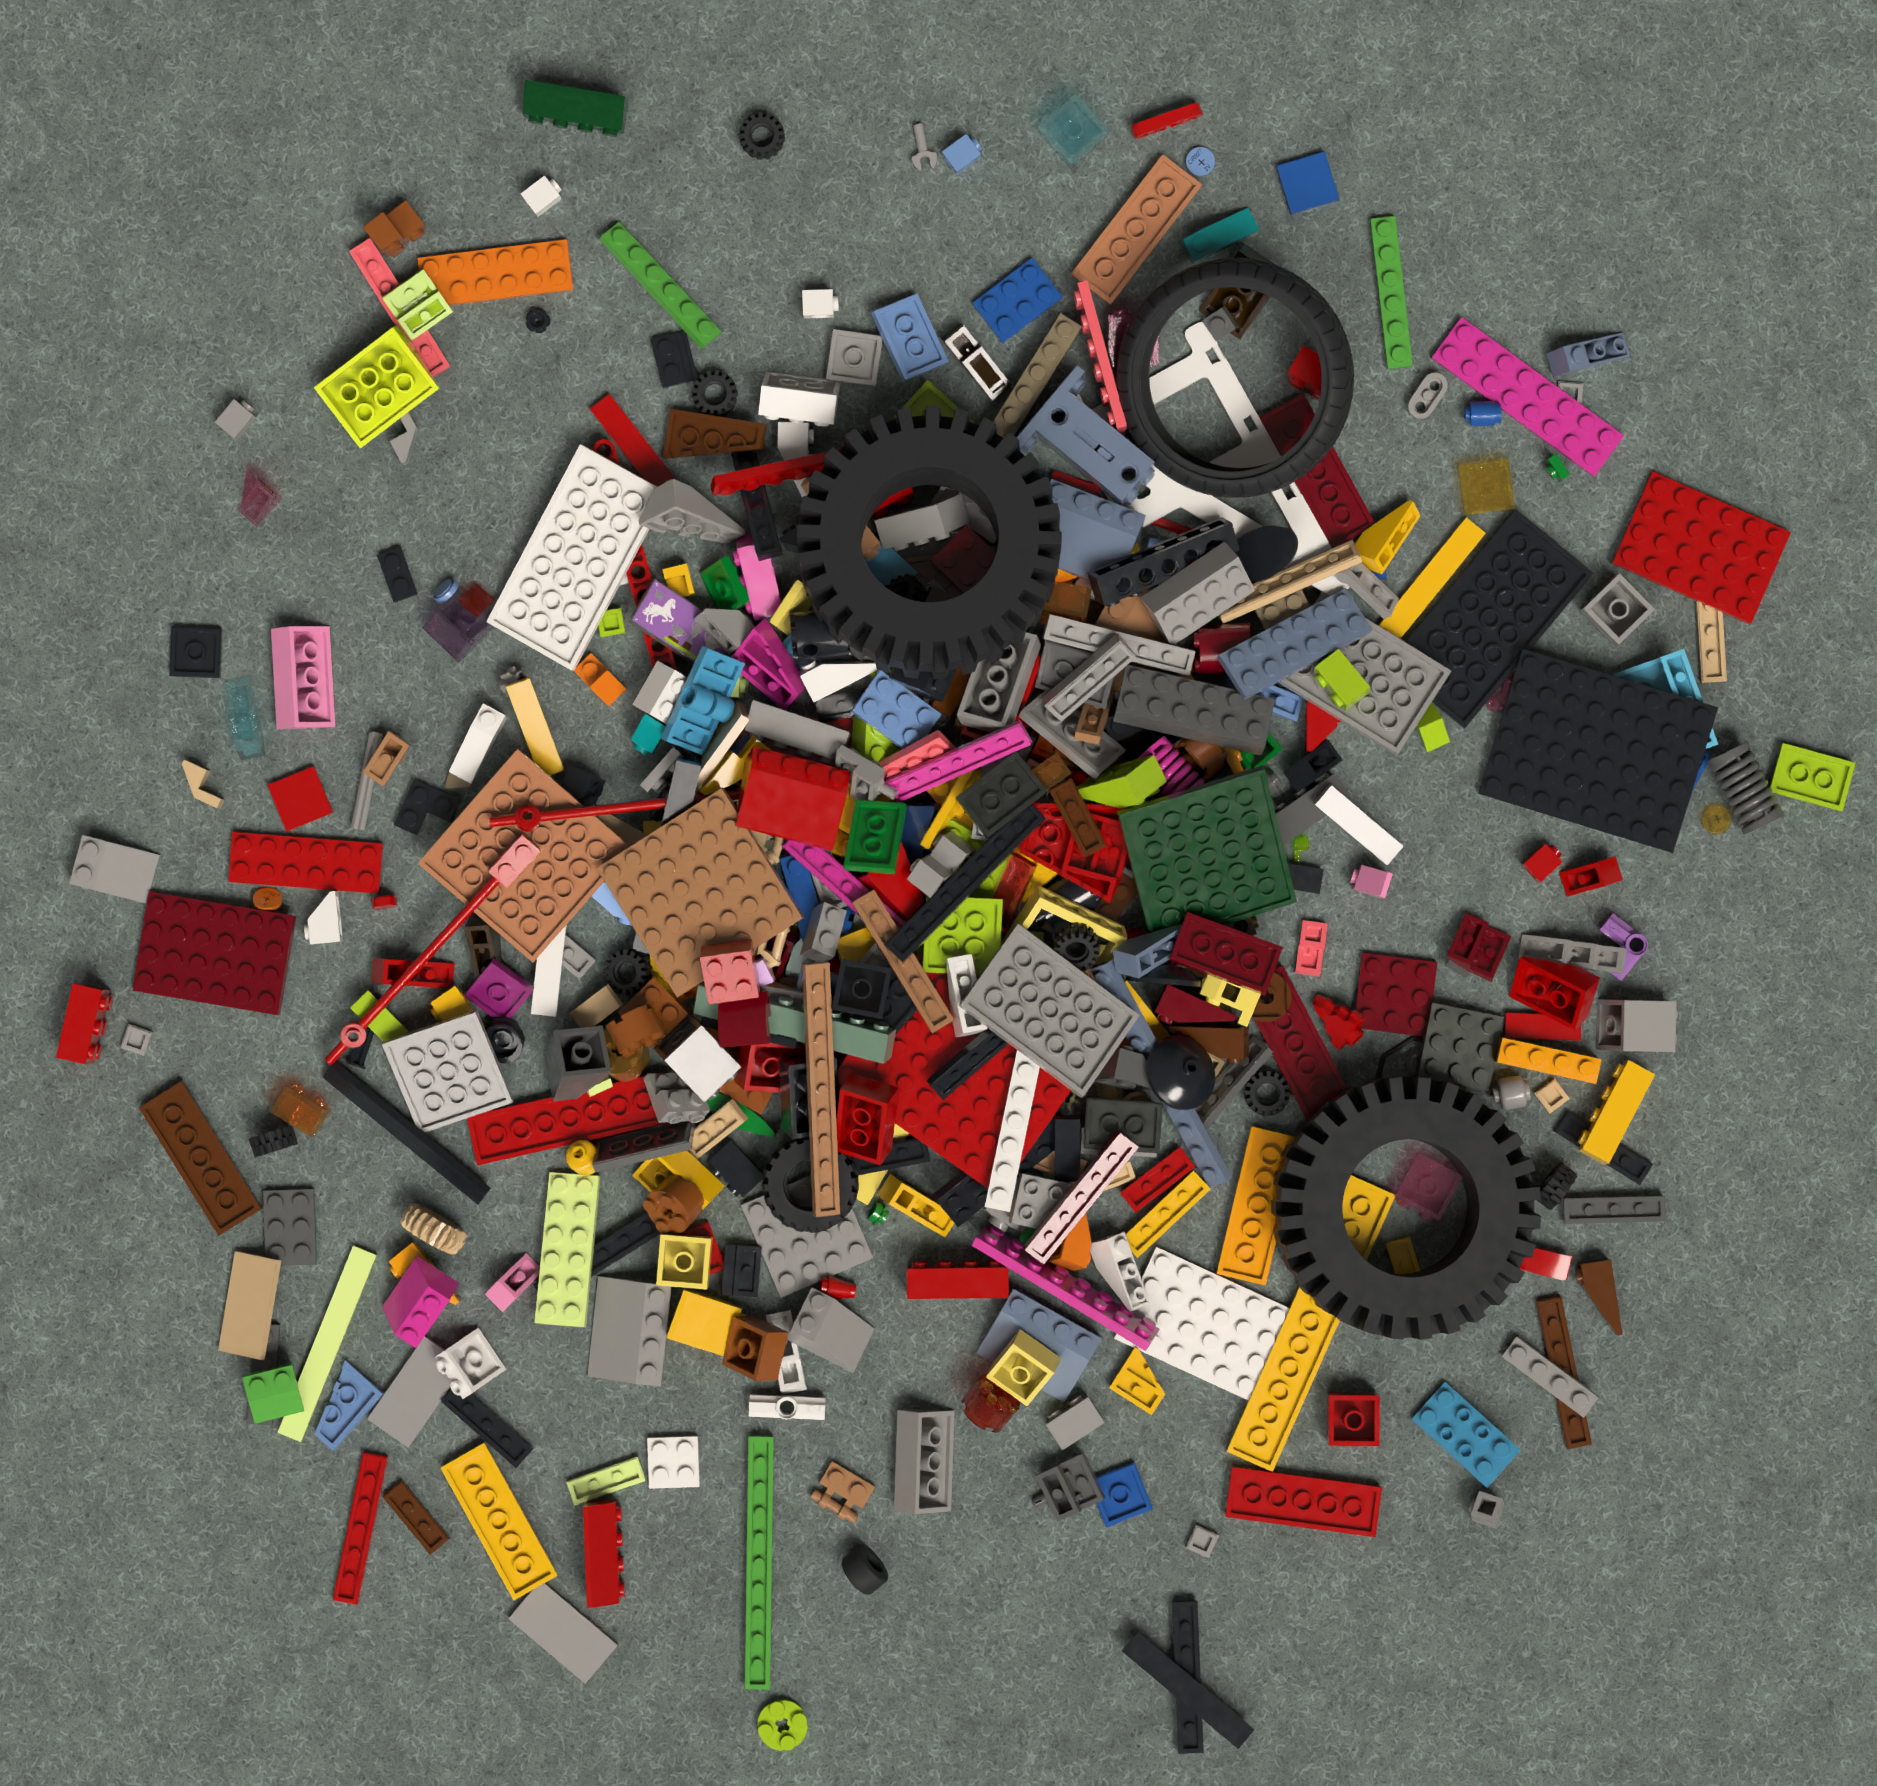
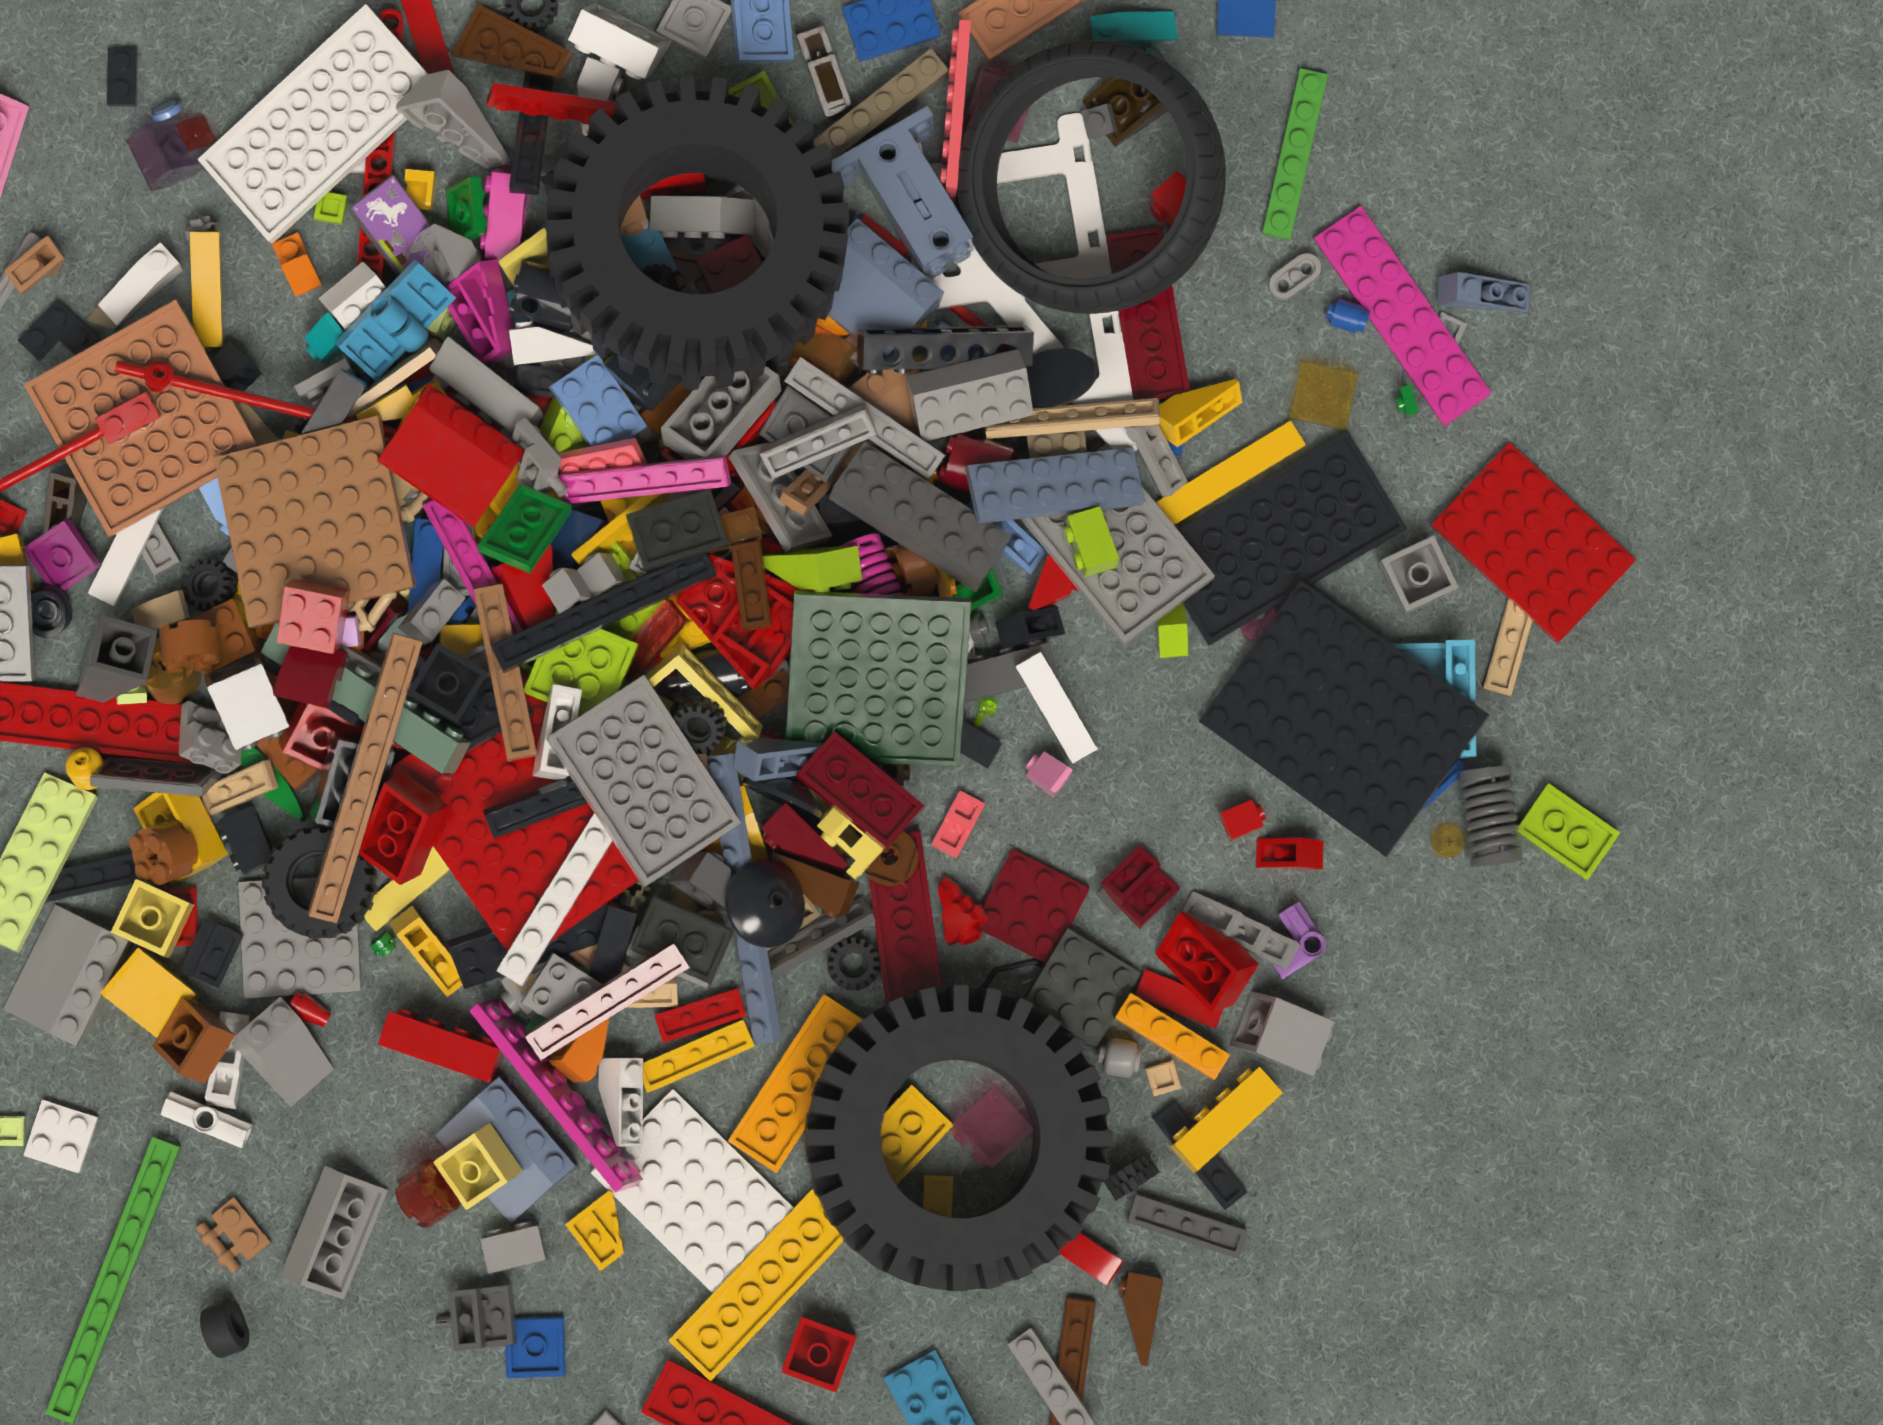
camera: 20 degrees right, 5 degrees down
black tile [853,1139,930,1175] -> none

